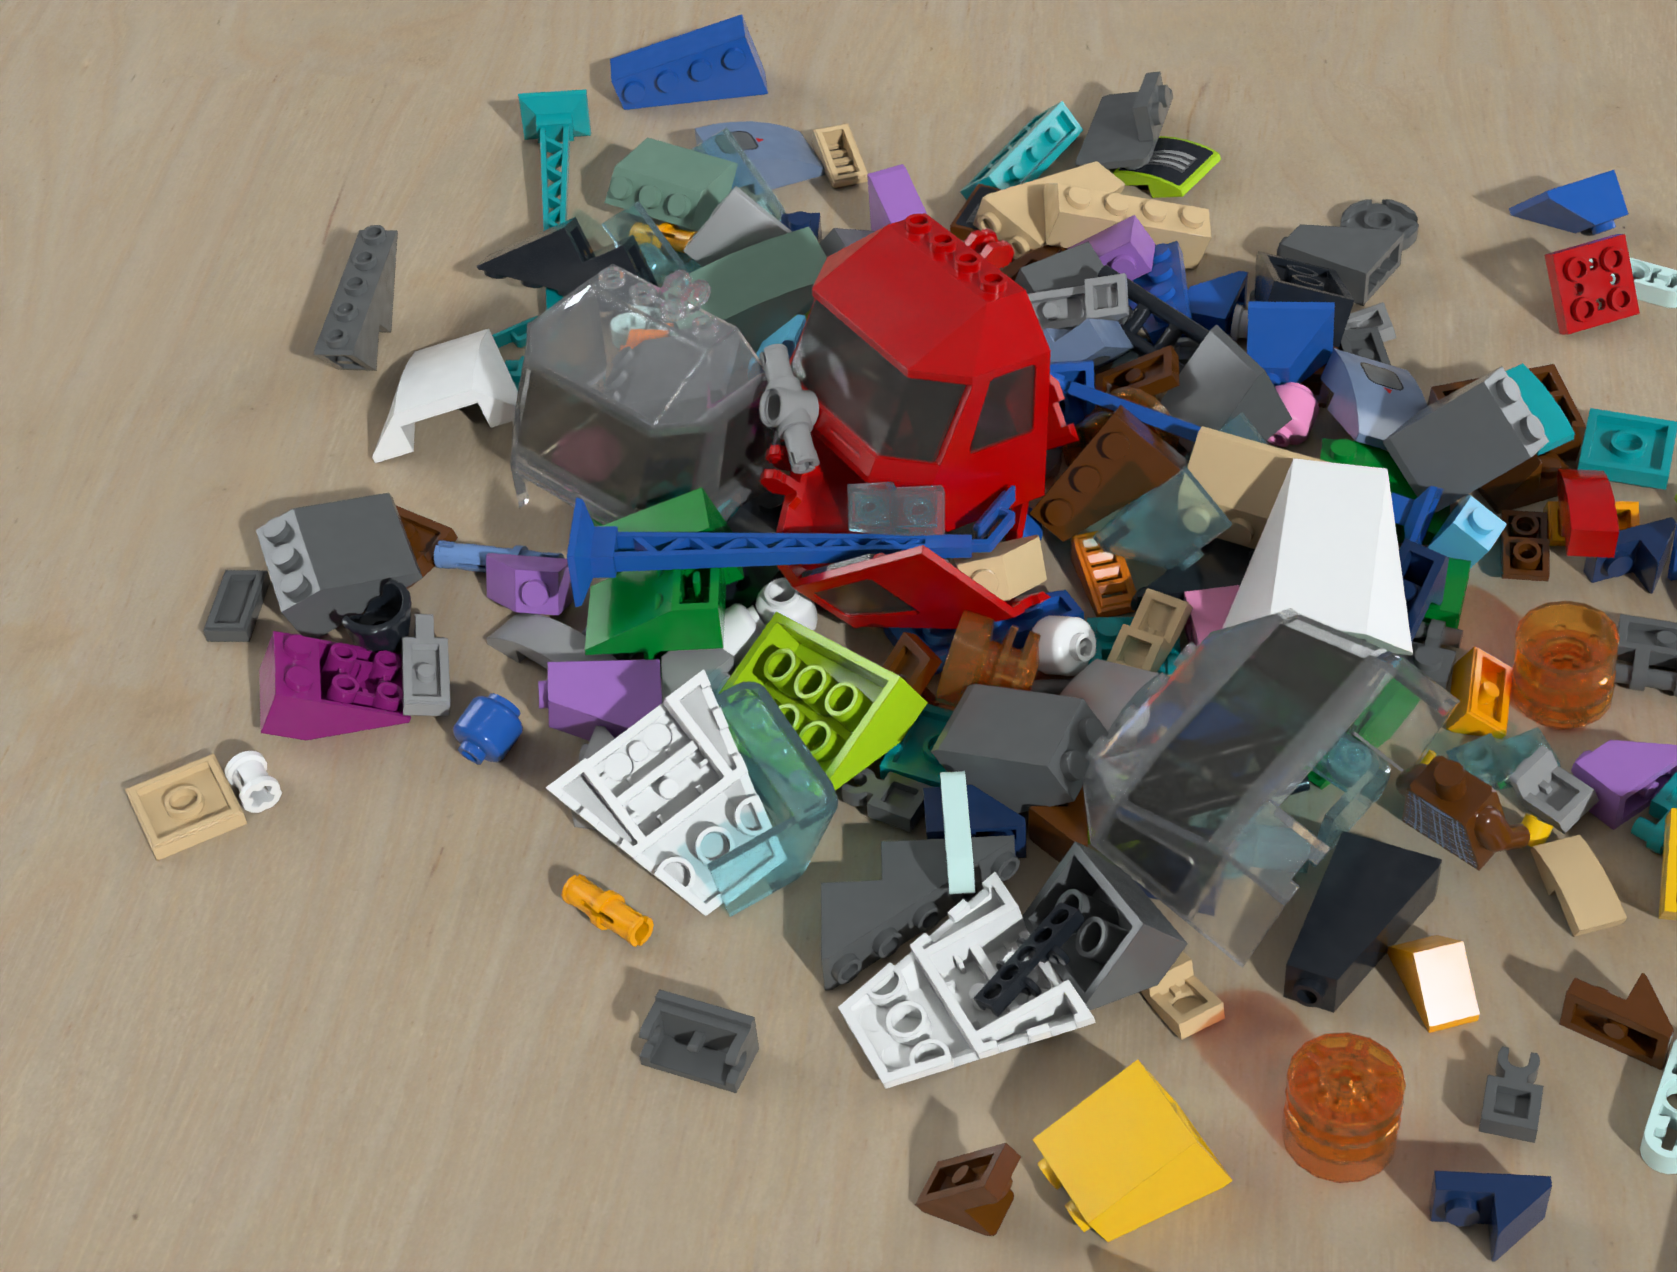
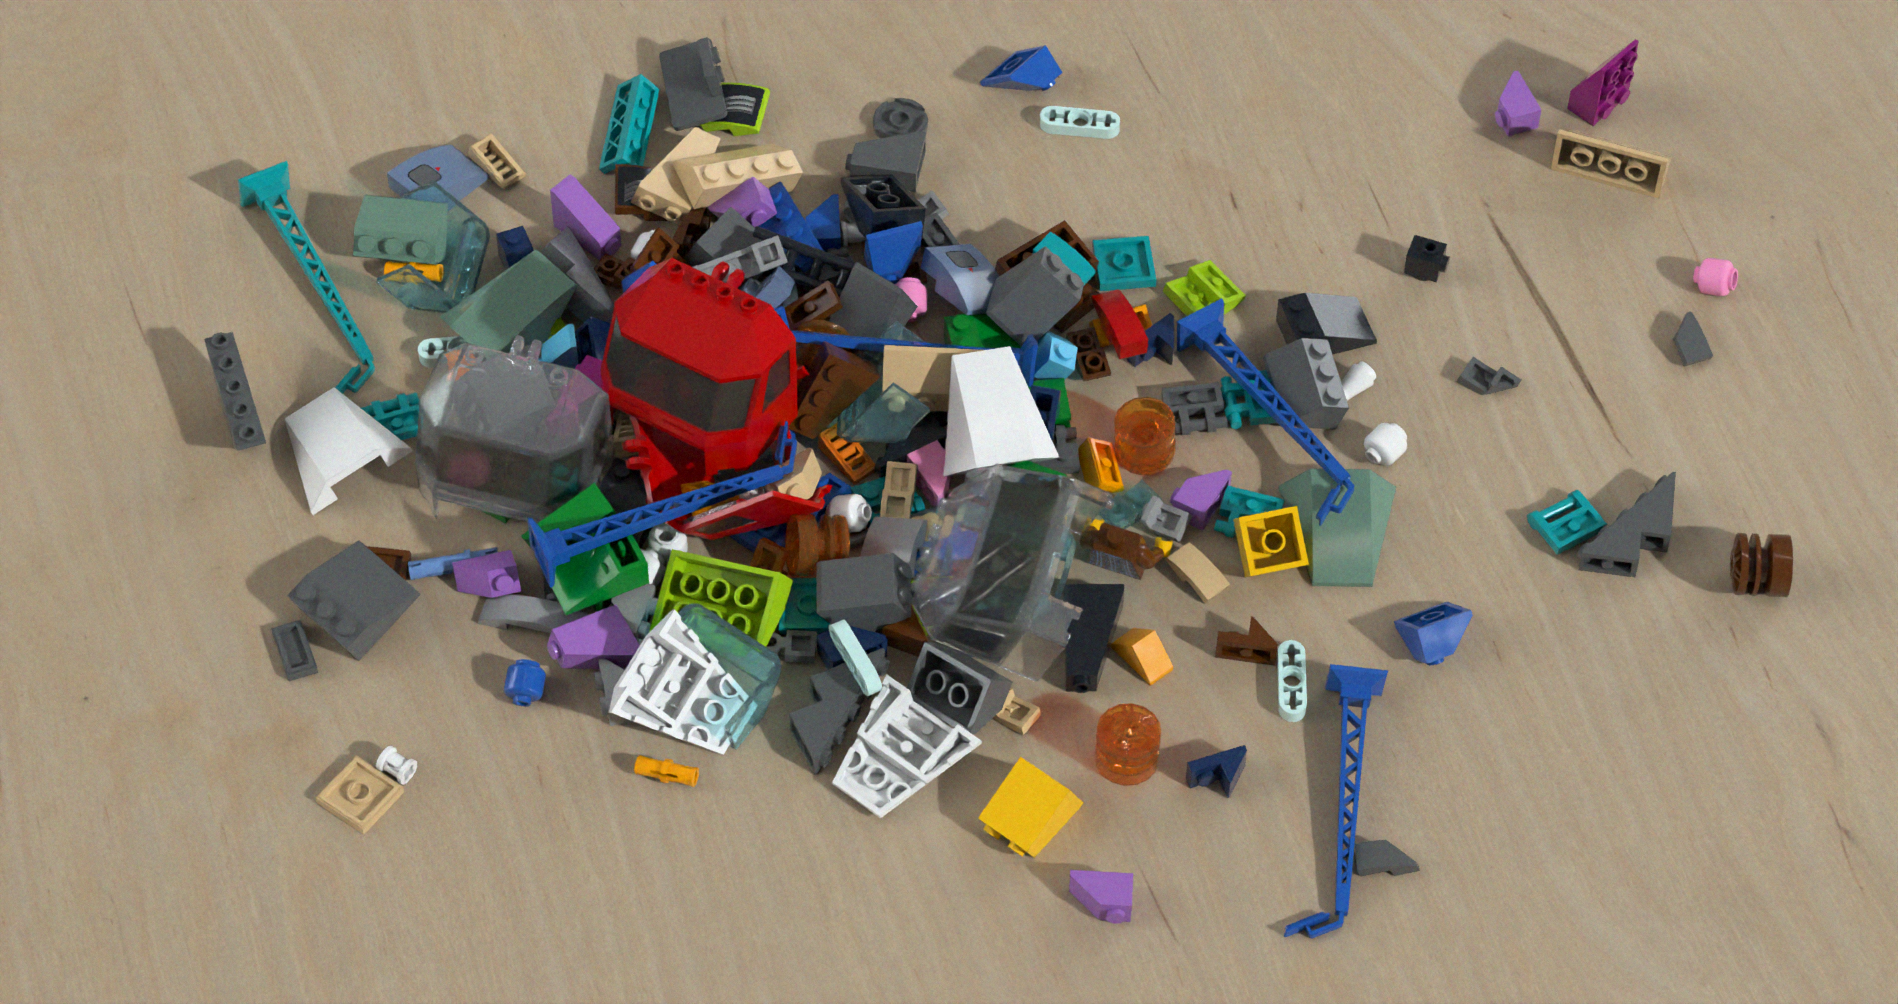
camera: 30 degrees left, 10 degrees up
magenta slope [259,631,411,741] -> none
black hair [342,580,412,653] -> none
light grey hinge [401,614,451,716] -> none
black slope [477,217,665,311] -> none
blue wedge [610,14,768,110] -> none
dark grey hinge [639,989,759,1093] -> none
light grey slope [683,186,792,267] -> none
light grey pin [759,344,820,474] -> none
clear light blue slope [847,482,945,536] -> none
reddish brown slope [915,1143,1021,1236] -> none
black piece [973,902,1085,1017] -> none
dark grey plate [1479,1046,1544,1143] -> none
red plate [1544,234,1640,335] -> none

